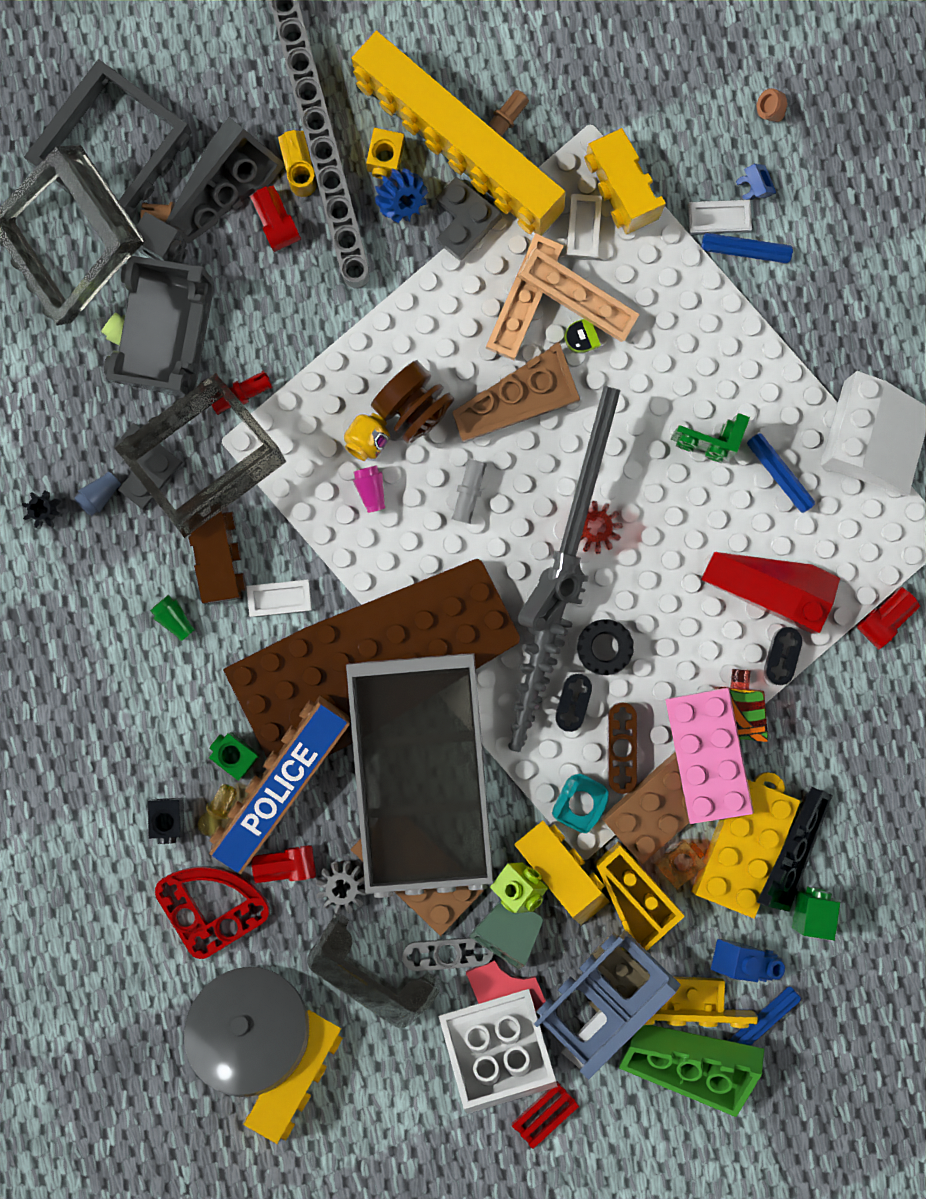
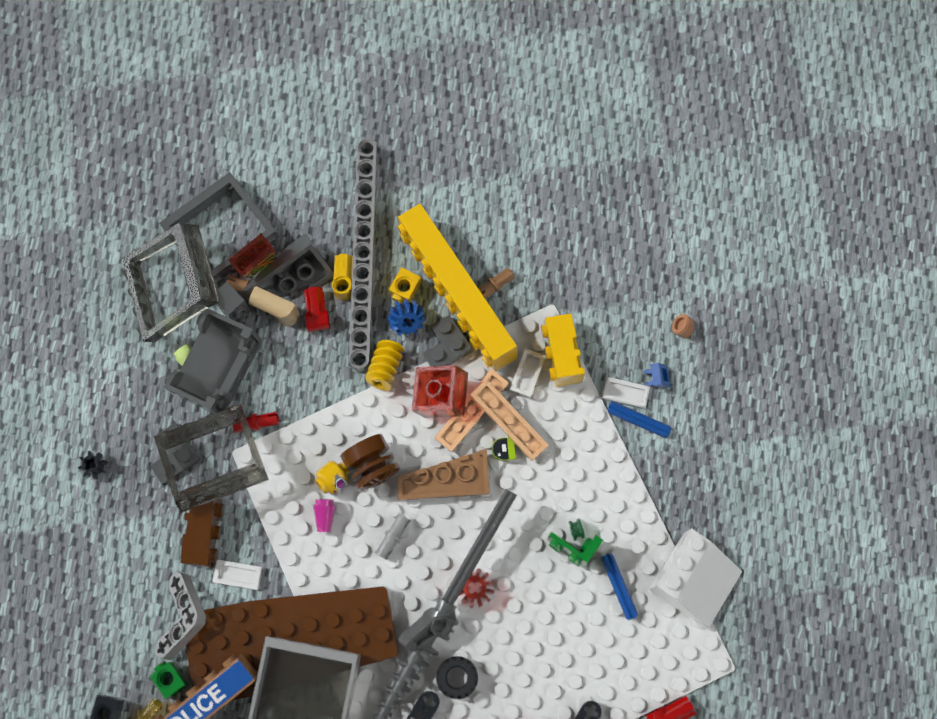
camera: 25 degrees right, 10 degrees down
sand blue cone [74,471,121,516] -> none
green cone [150,594,195,641] -> none
red wedge [701,552,840,634] -> none
none -> light grey beam [155,572,206,660]
none -> clear red torso [228,233,276,278]
none -> tan brick [249,286,300,327]
none -> yellow piece [365,340,404,391]
none -> clear red brick [411,365,468,418]
none -> clear green bush [568,518,585,541]

